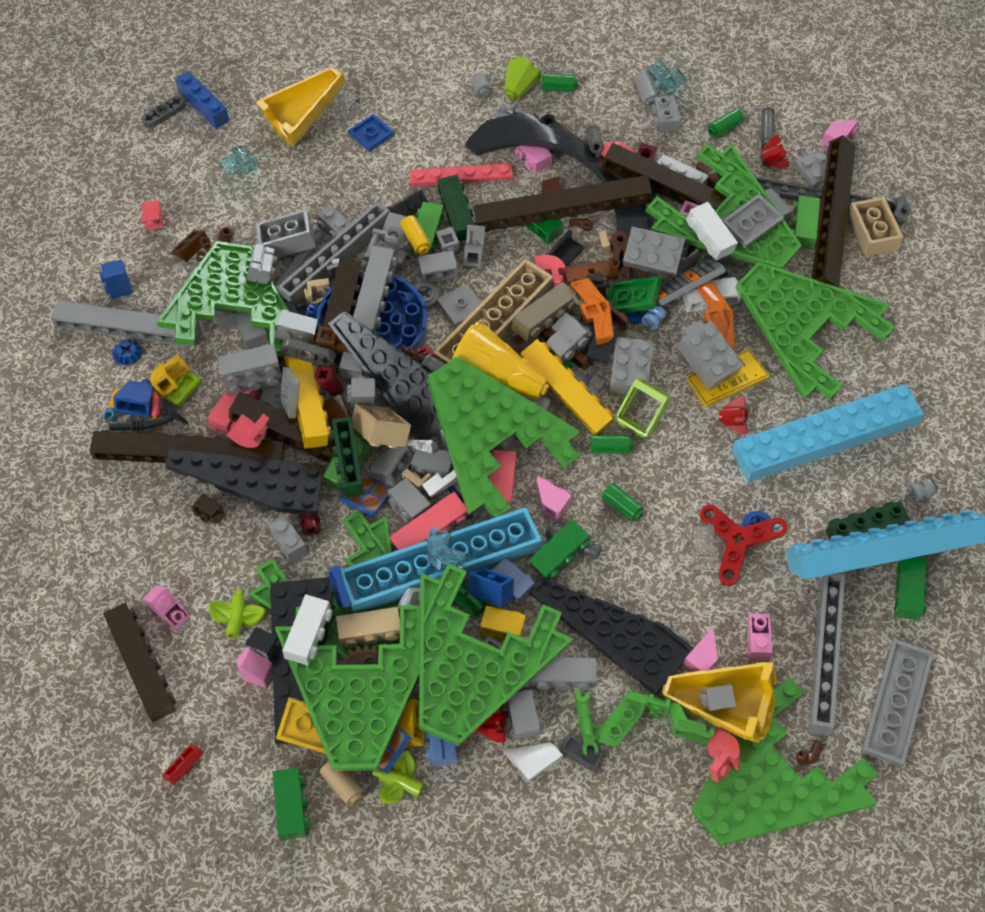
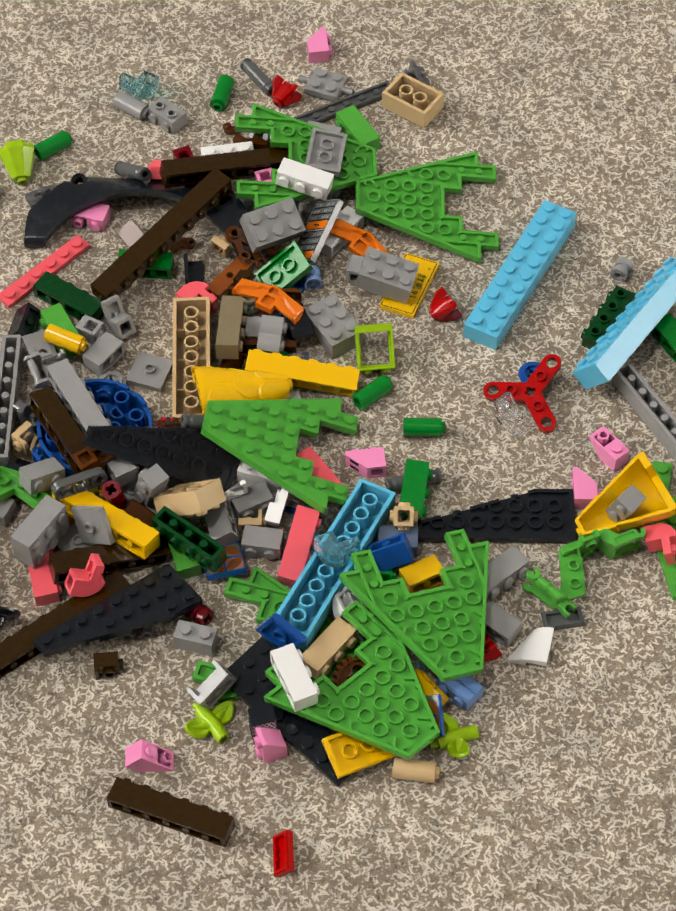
camera: 40 degrees left, 5 degrees down
green brick [272,767,310,841] -> none
dark brown brick [811,135,856,288] -> none
none -> light grey panel [186,659,237,710]
none -> tan brick [390,502,418,530]

